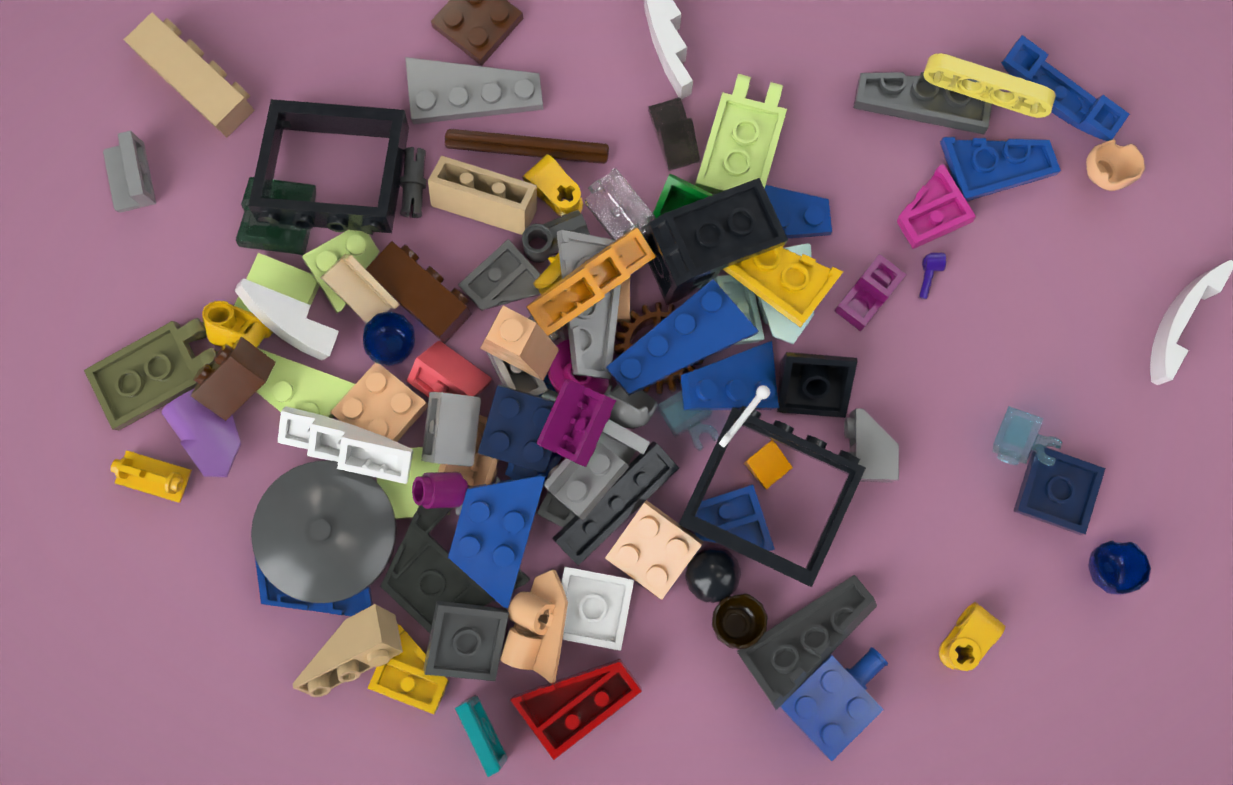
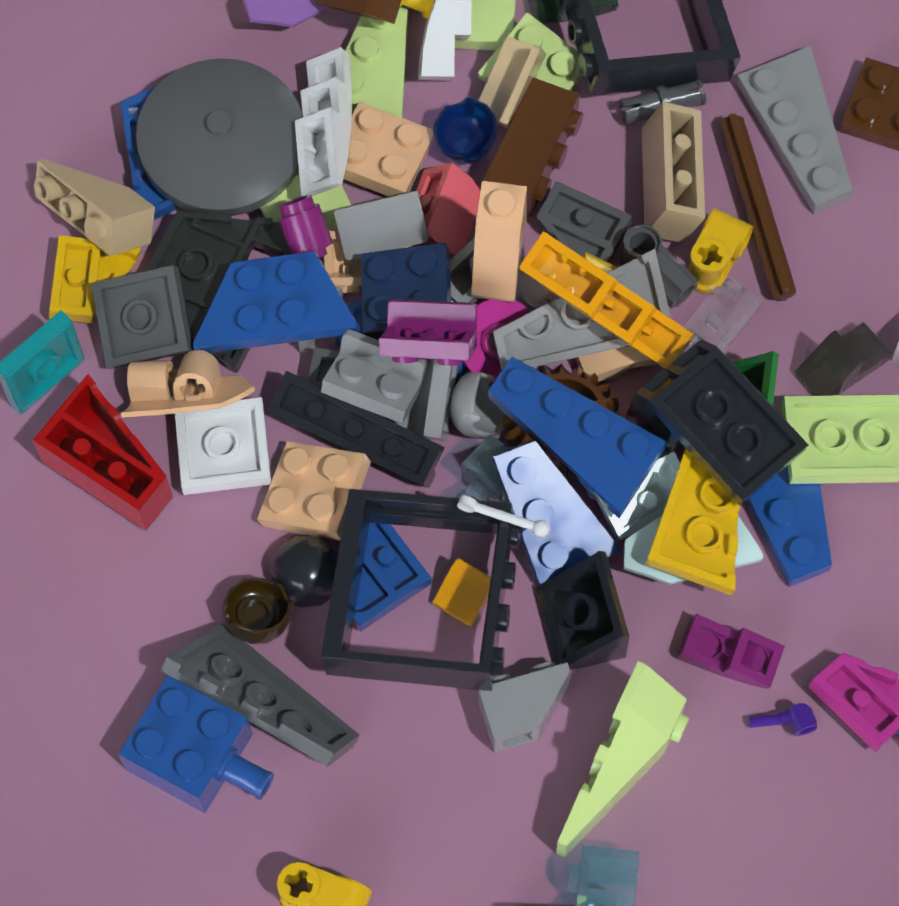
camera: 70 degrees right, 15 degrees down
none -> yellowish green wedge [556,661,690,858]

